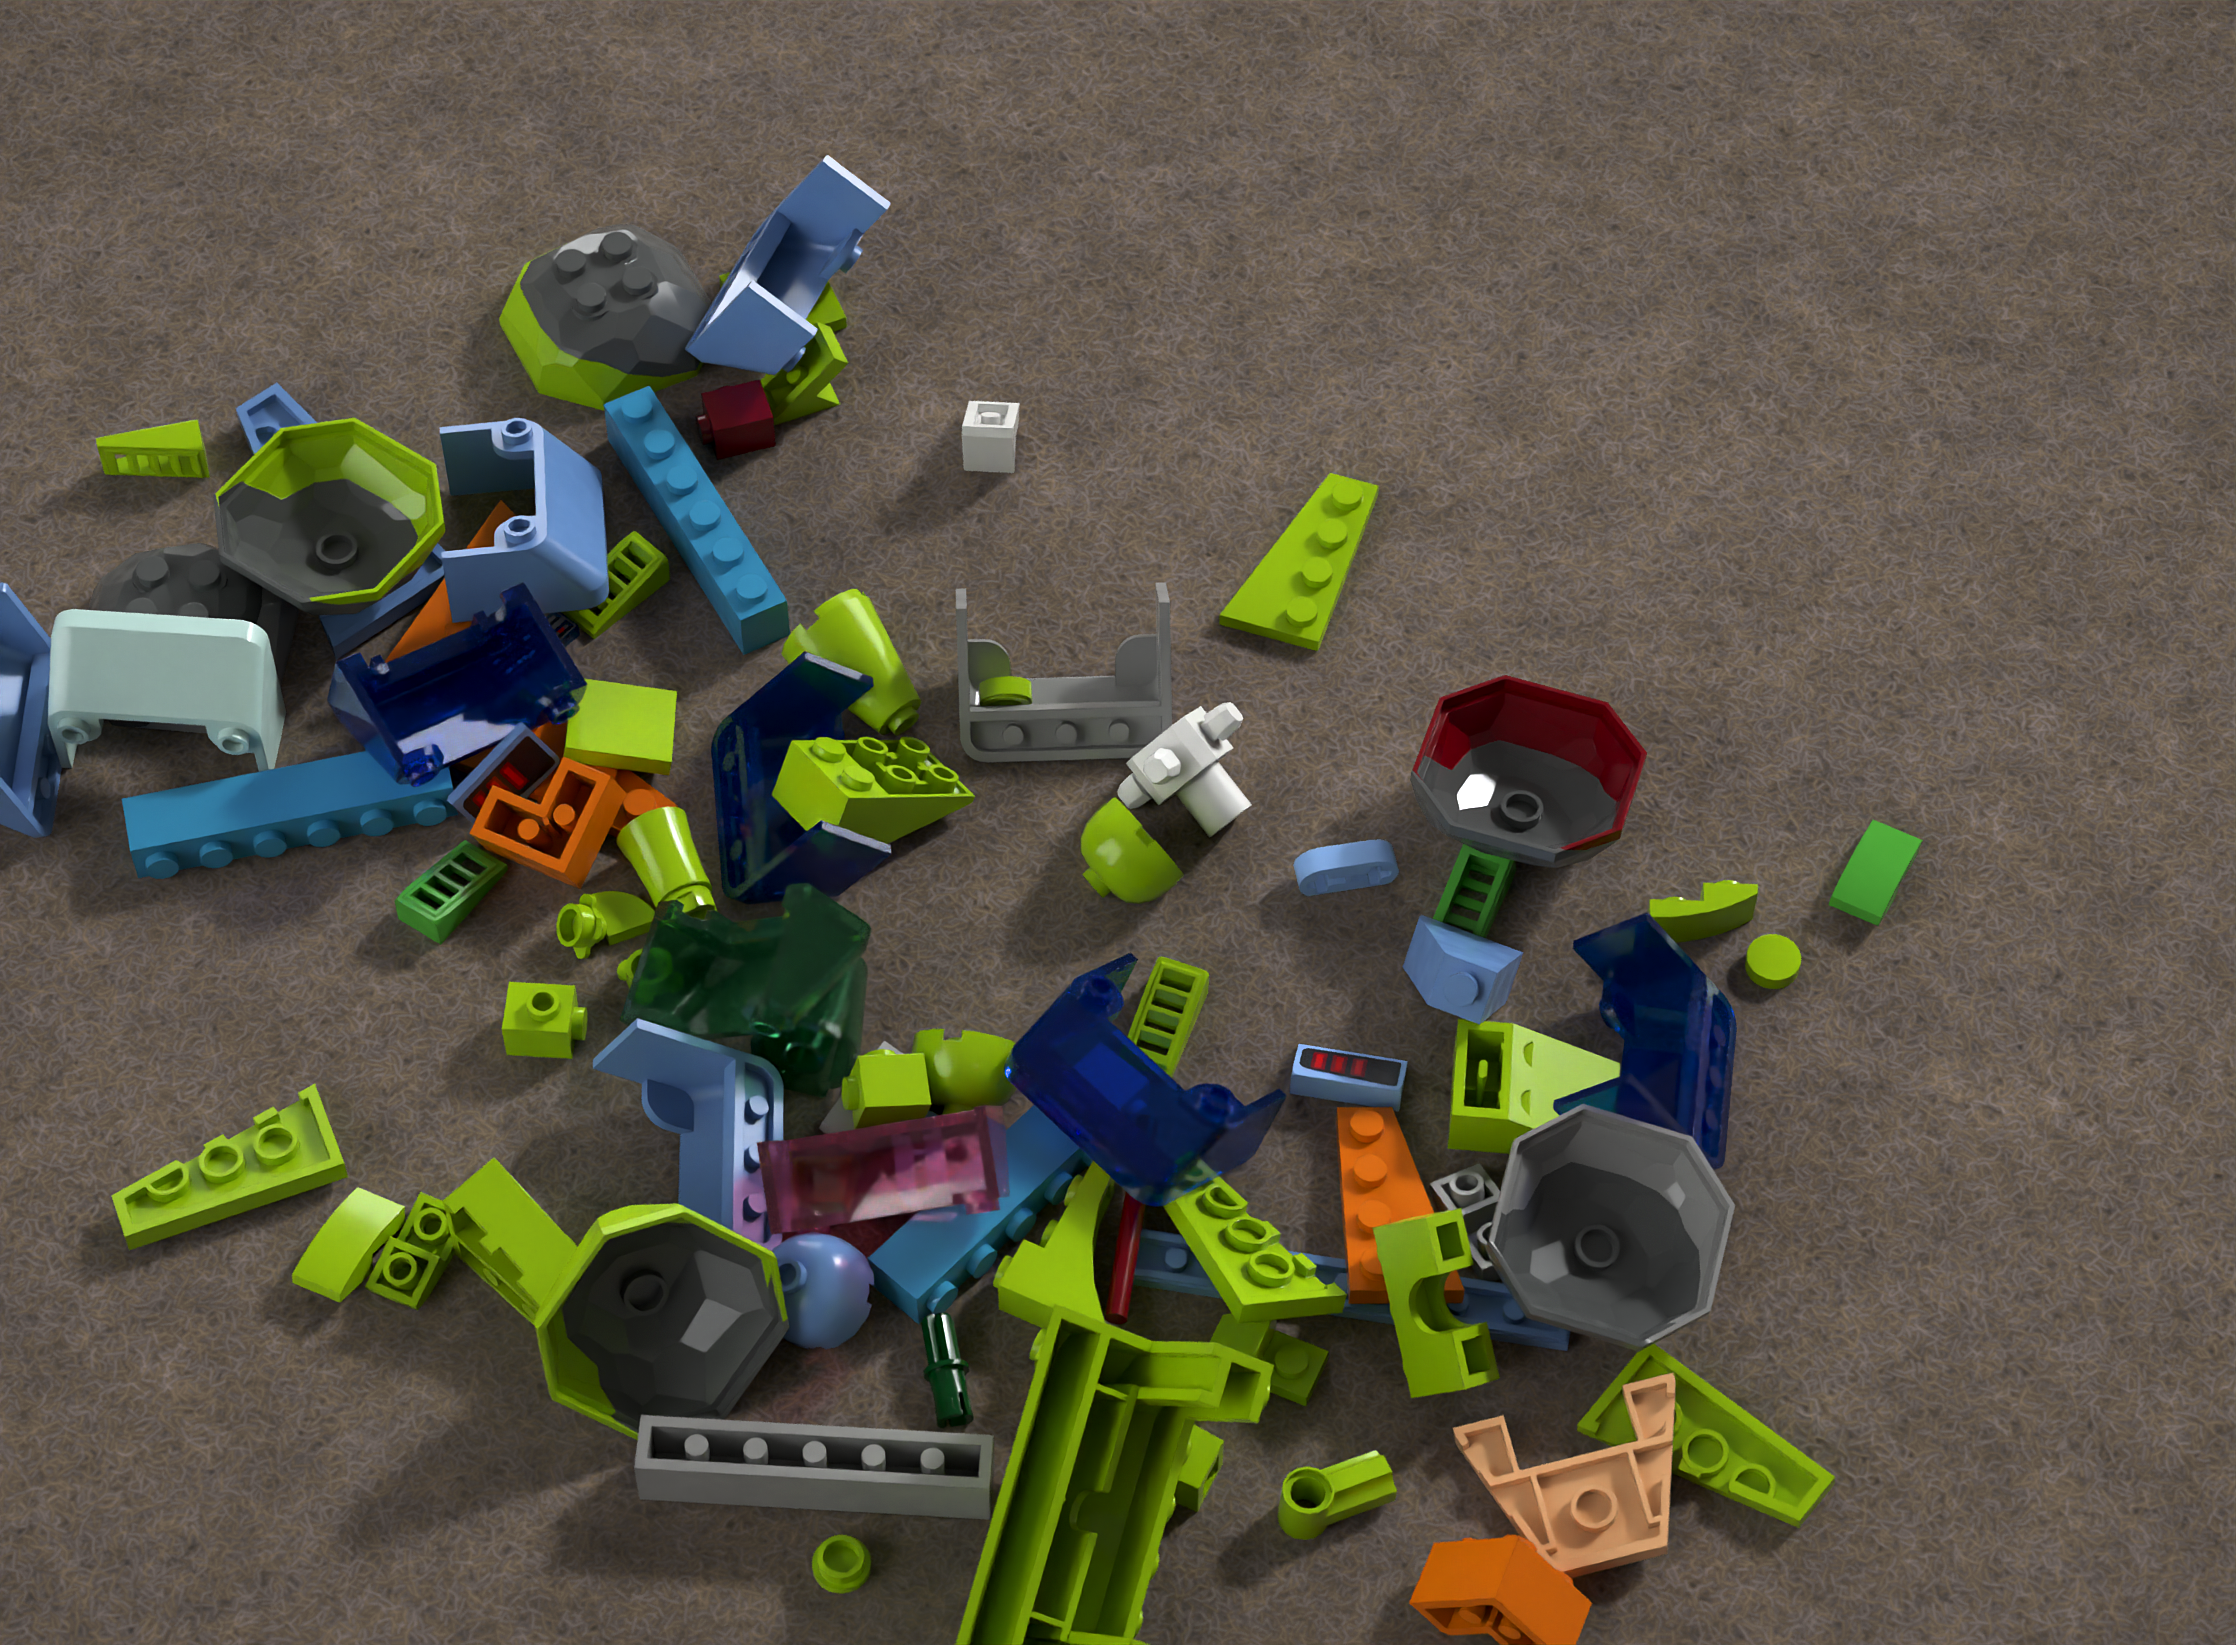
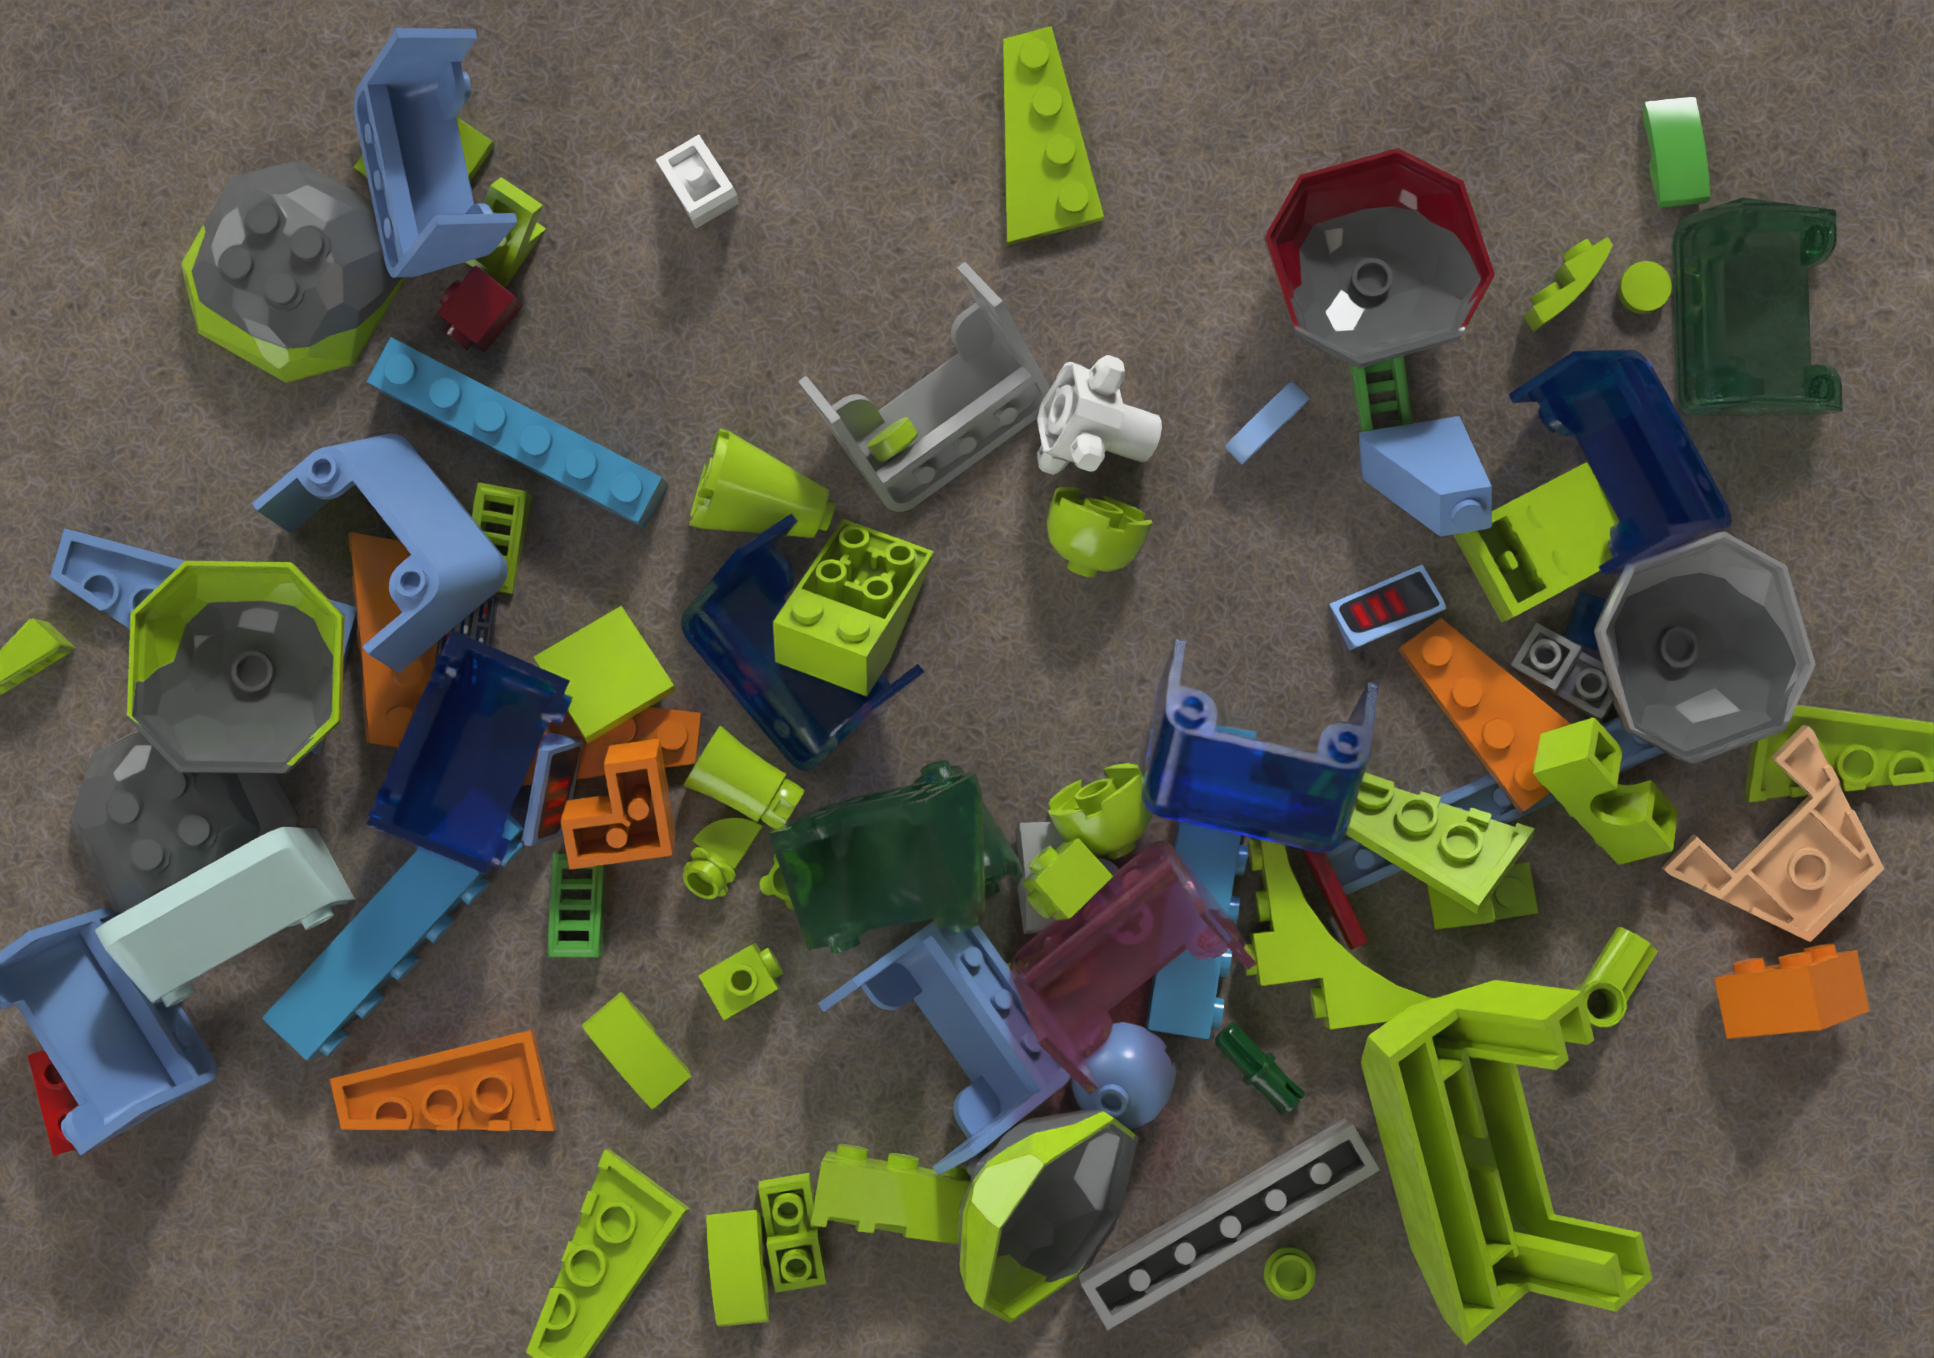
camera: 30 degrees left, 30 degrees up
lime slope [1120,956,1209,1080] -> none
none -> orange wing [330,1029,557,1131]
none -> lime slope [582,991,692,1110]
none -> clear green windscreen [1672,197,1843,417]

